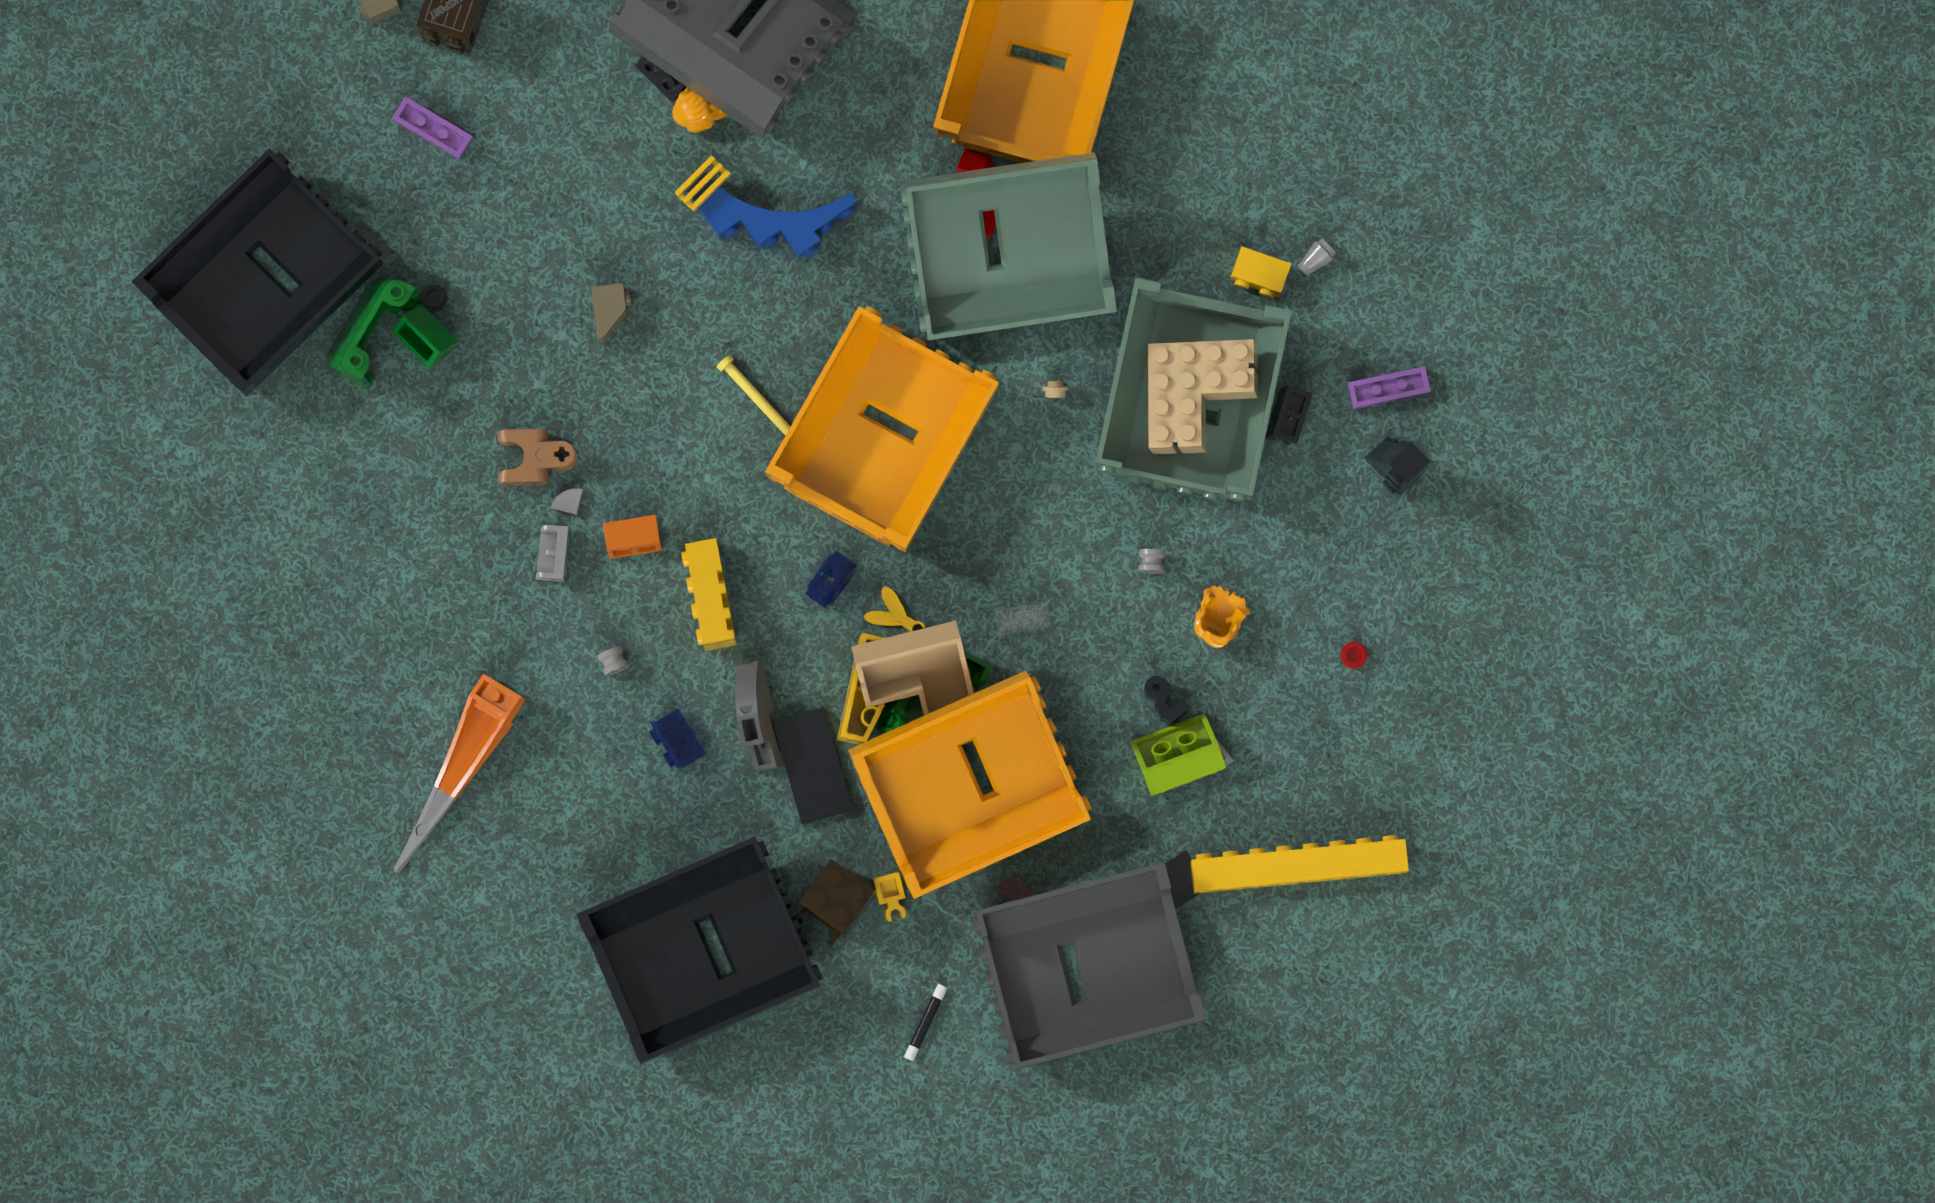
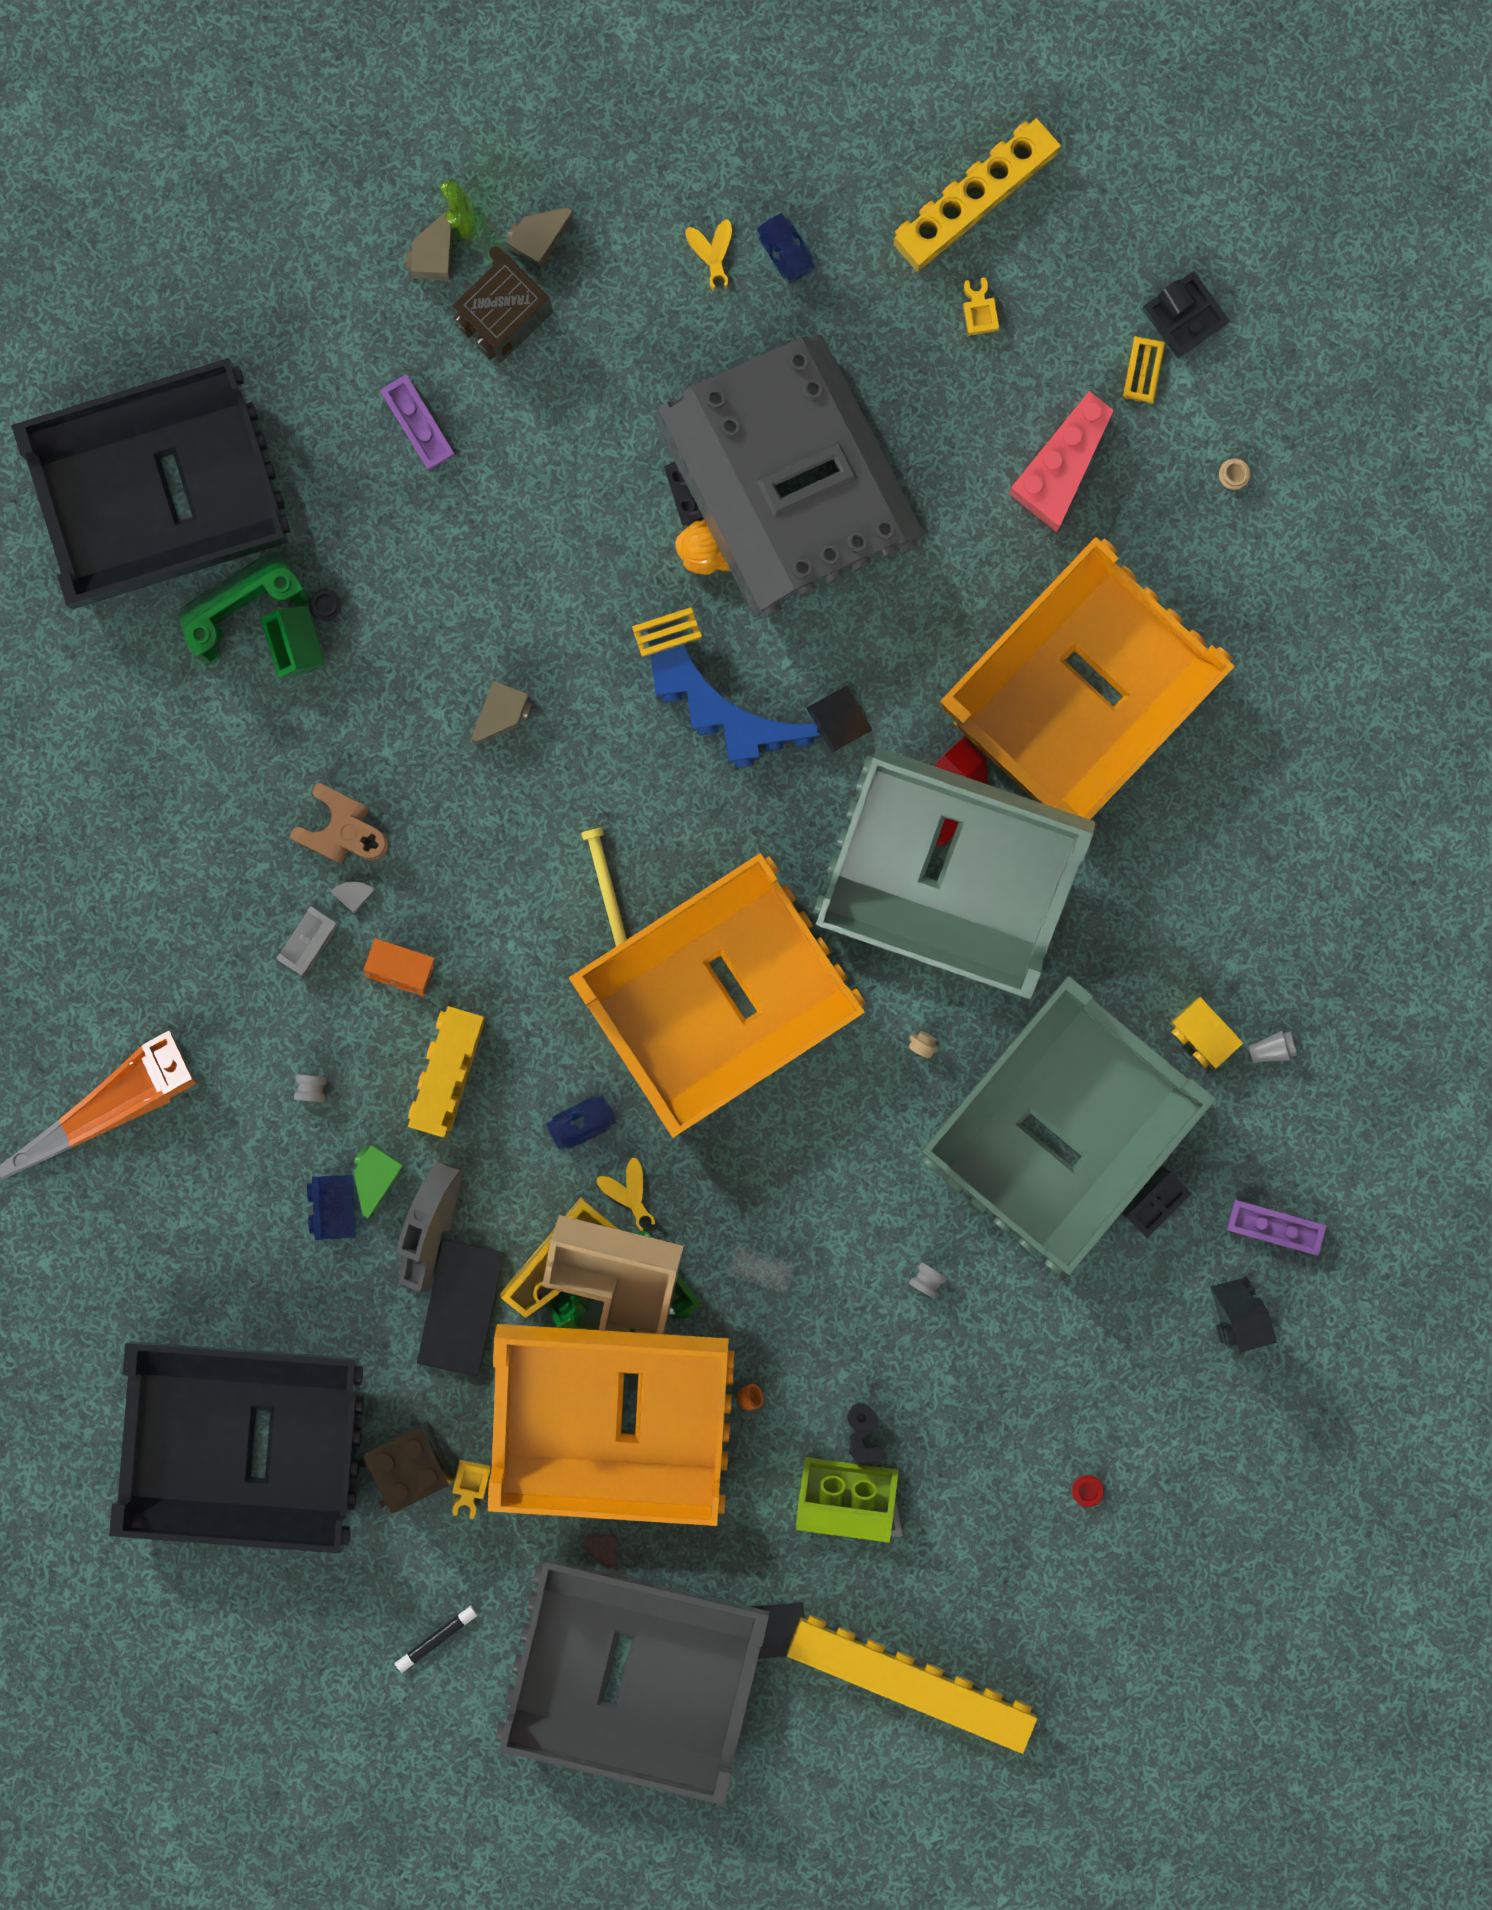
camera: 30 degrees right, 5 degrees up
tan piece [1148,339,1258,454] -> none
light orange hair [1194,585,1251,648] -> none
none -> bright green slope [354,1145,406,1219]
none -> orange hinge [736,1384,764,1411]
none -> black piece [807,686,872,753]

